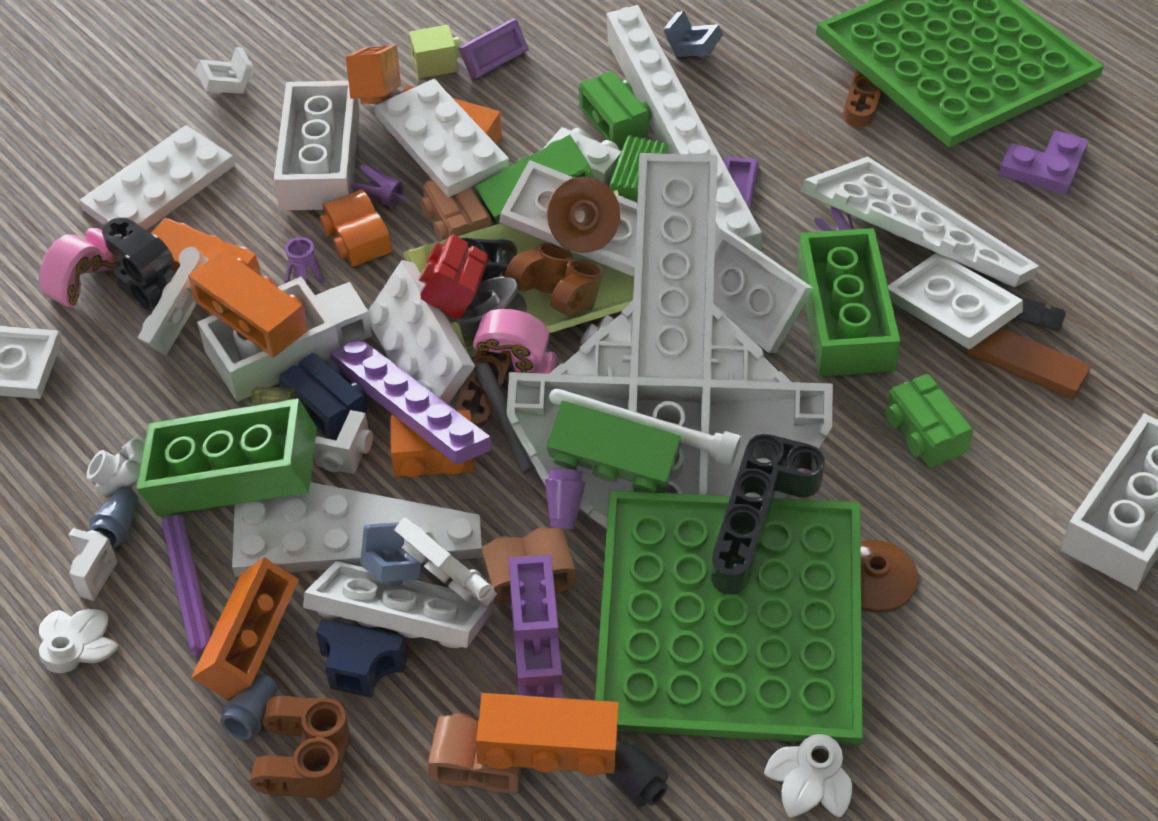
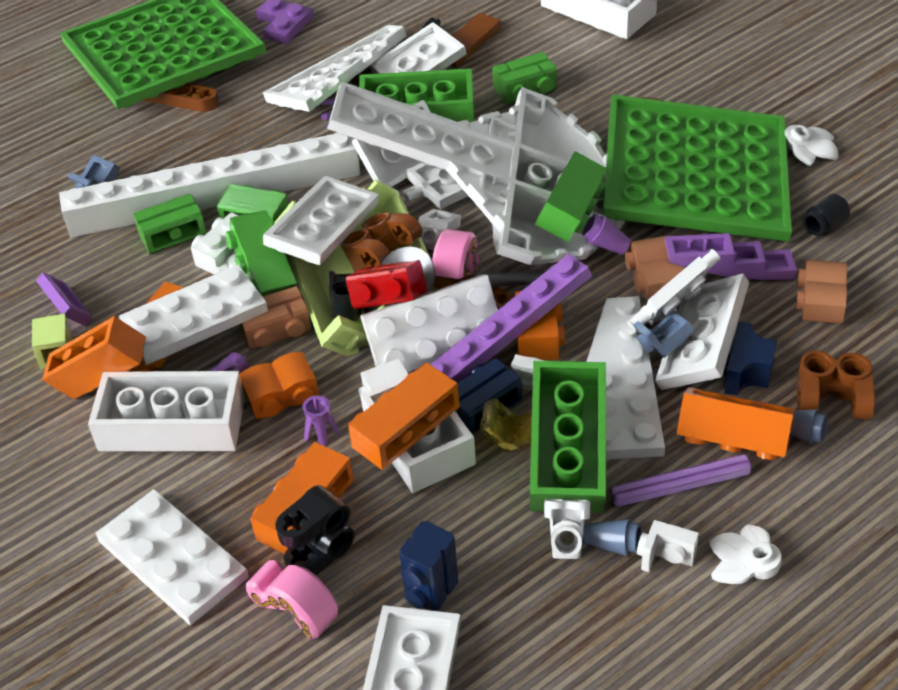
camera: 85 degrees left, 5 degrees down
white plate [137,247,209,356] -> none
white bracket [195,47,253,94] -> none
orange brick [476,693,619,776] -> none
dark orange dish [547,177,620,253] -> none
white piece [549,389,741,467] -> none
black beam [711,434,825,595] -> none
none -> dark blue brick [399,521,459,611]

